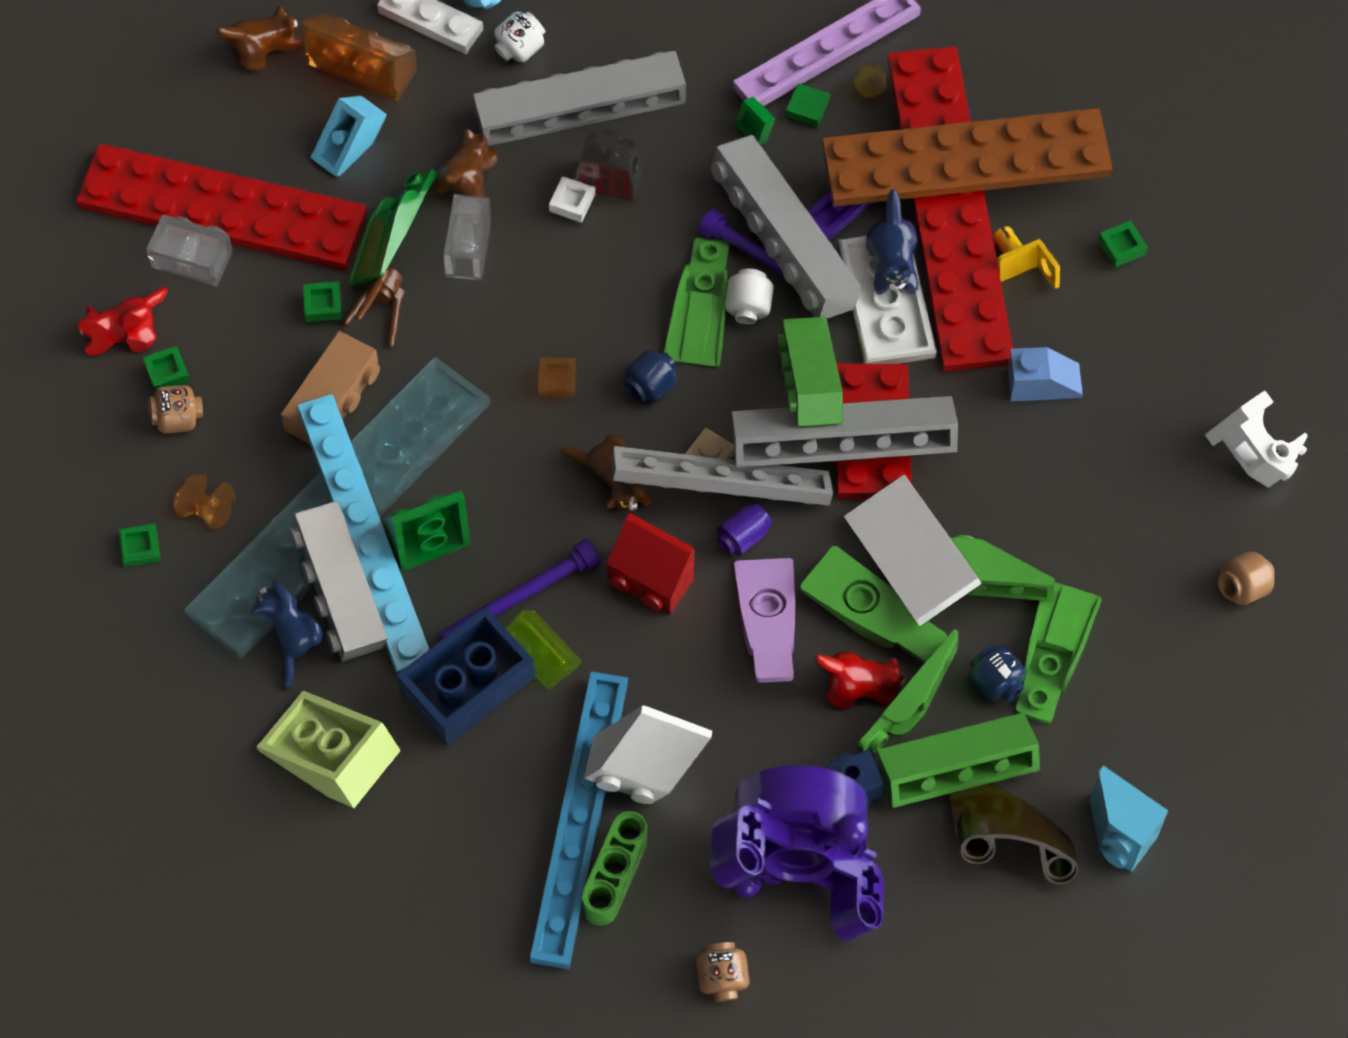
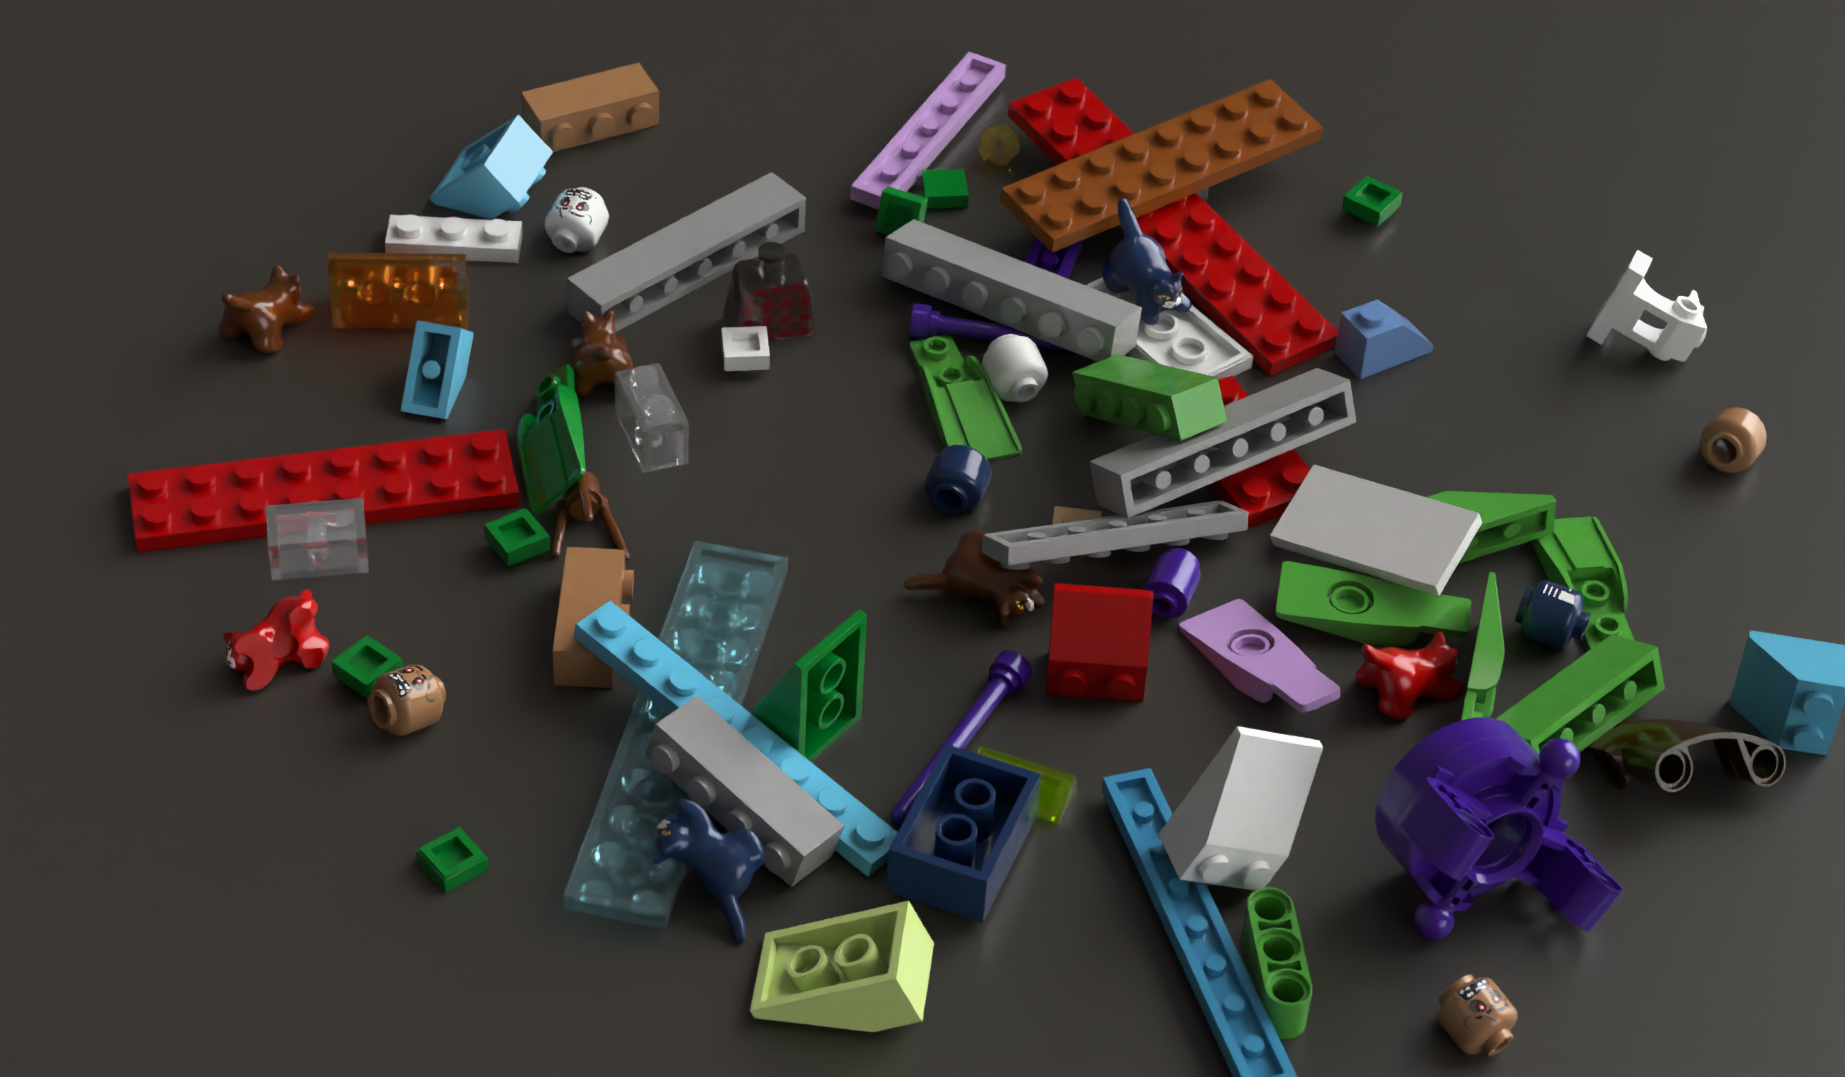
camera: 30 degrees left, 20 degrees down
clear orange piece [173,474,236,530] -> none
clear orange plate [538,357,576,397] -> none
yellow bracket [993,226,1060,289] -> none

